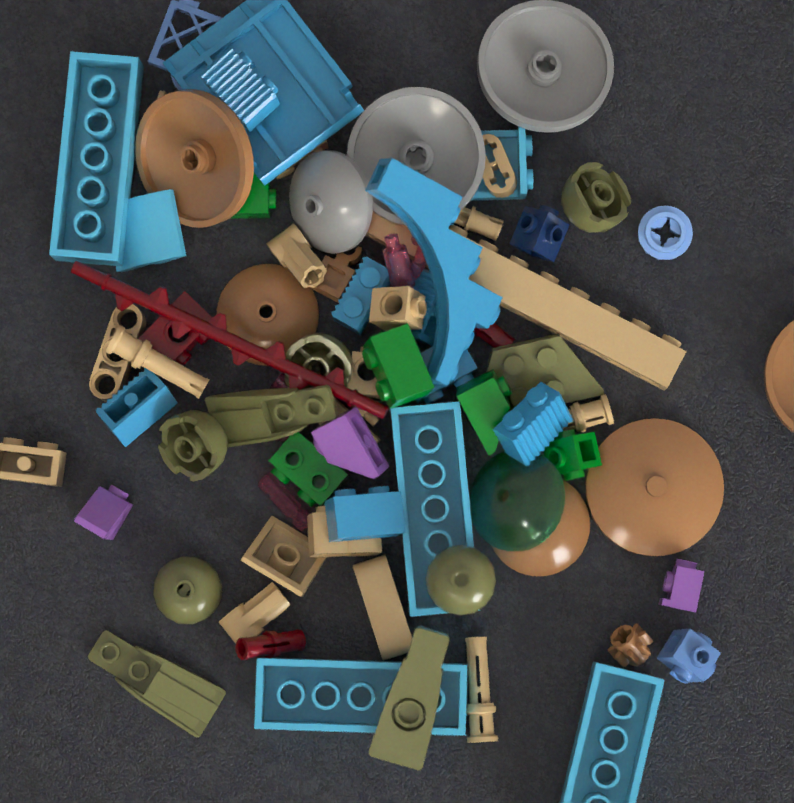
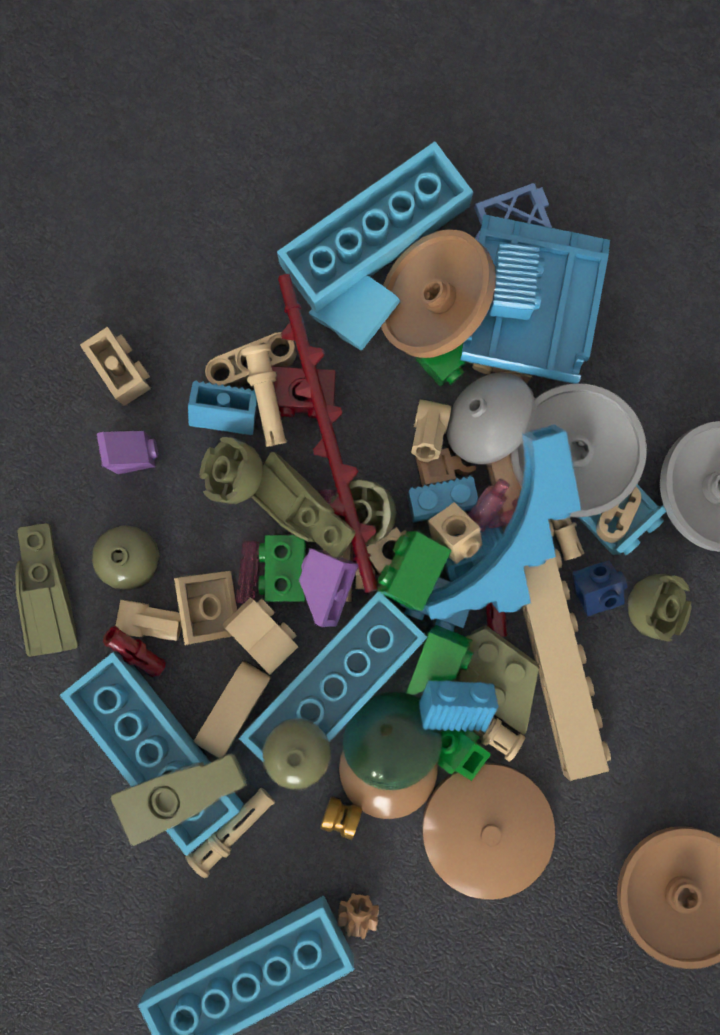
camera: 40 degrees right, 0 degrees up
medium nougat dish [217,264,319,366] -> none
dark azure brick [325,486,406,542] -> none
light blue gear [638,206,693,260] -> none
medium blue brick [657,628,721,684] -> none
medium lavender brick [658,559,705,612] -> none
none -> pearl gold wheel [320,796,362,840]

